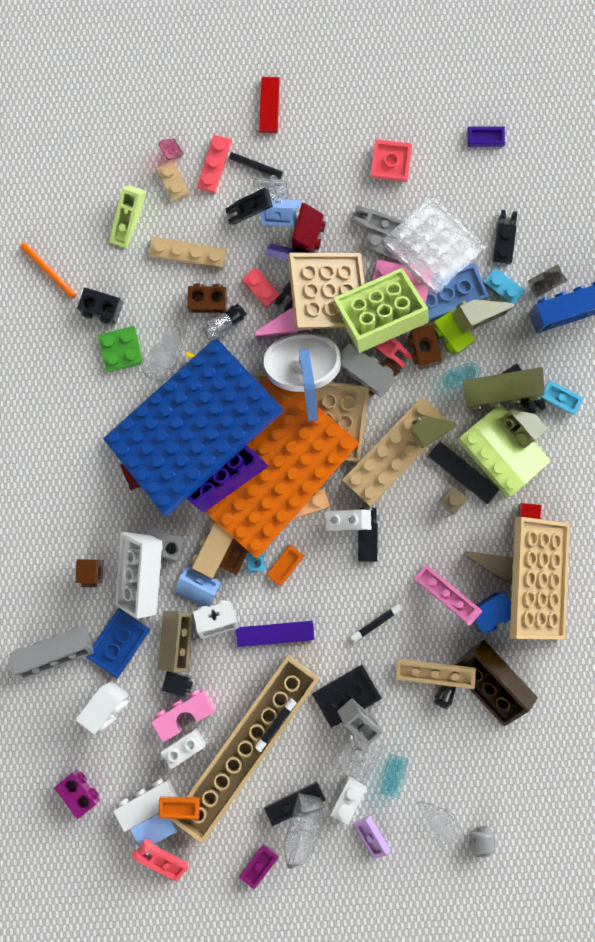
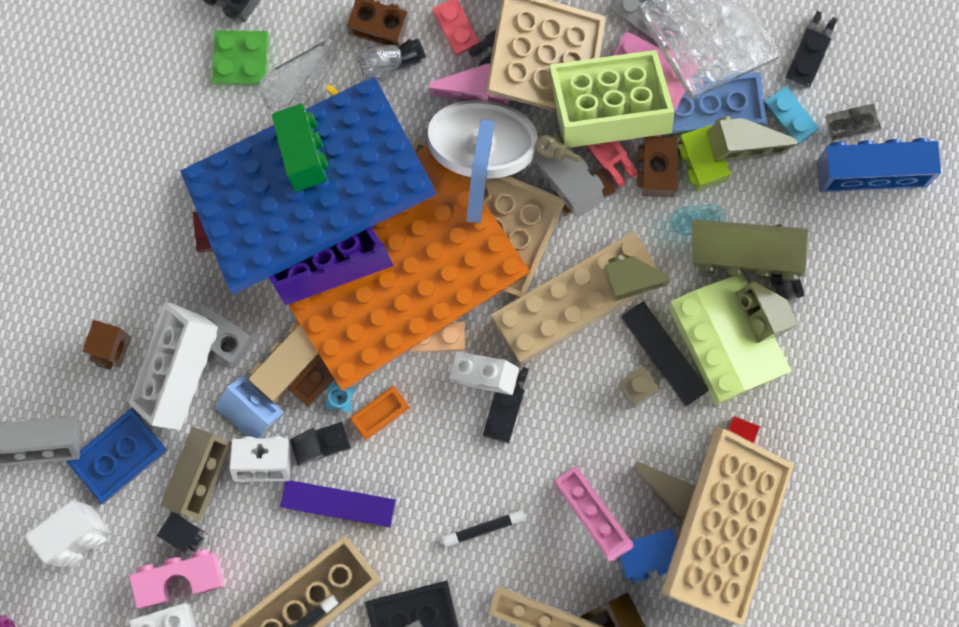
camera: 10 degrees right, 5 degrees down
medium azure plate [540,380,584,416] -> none
none -> green brick [271,103,329,192]
none -> black slope [290,422,351,466]
none -> dark tan piece [535,134,581,163]

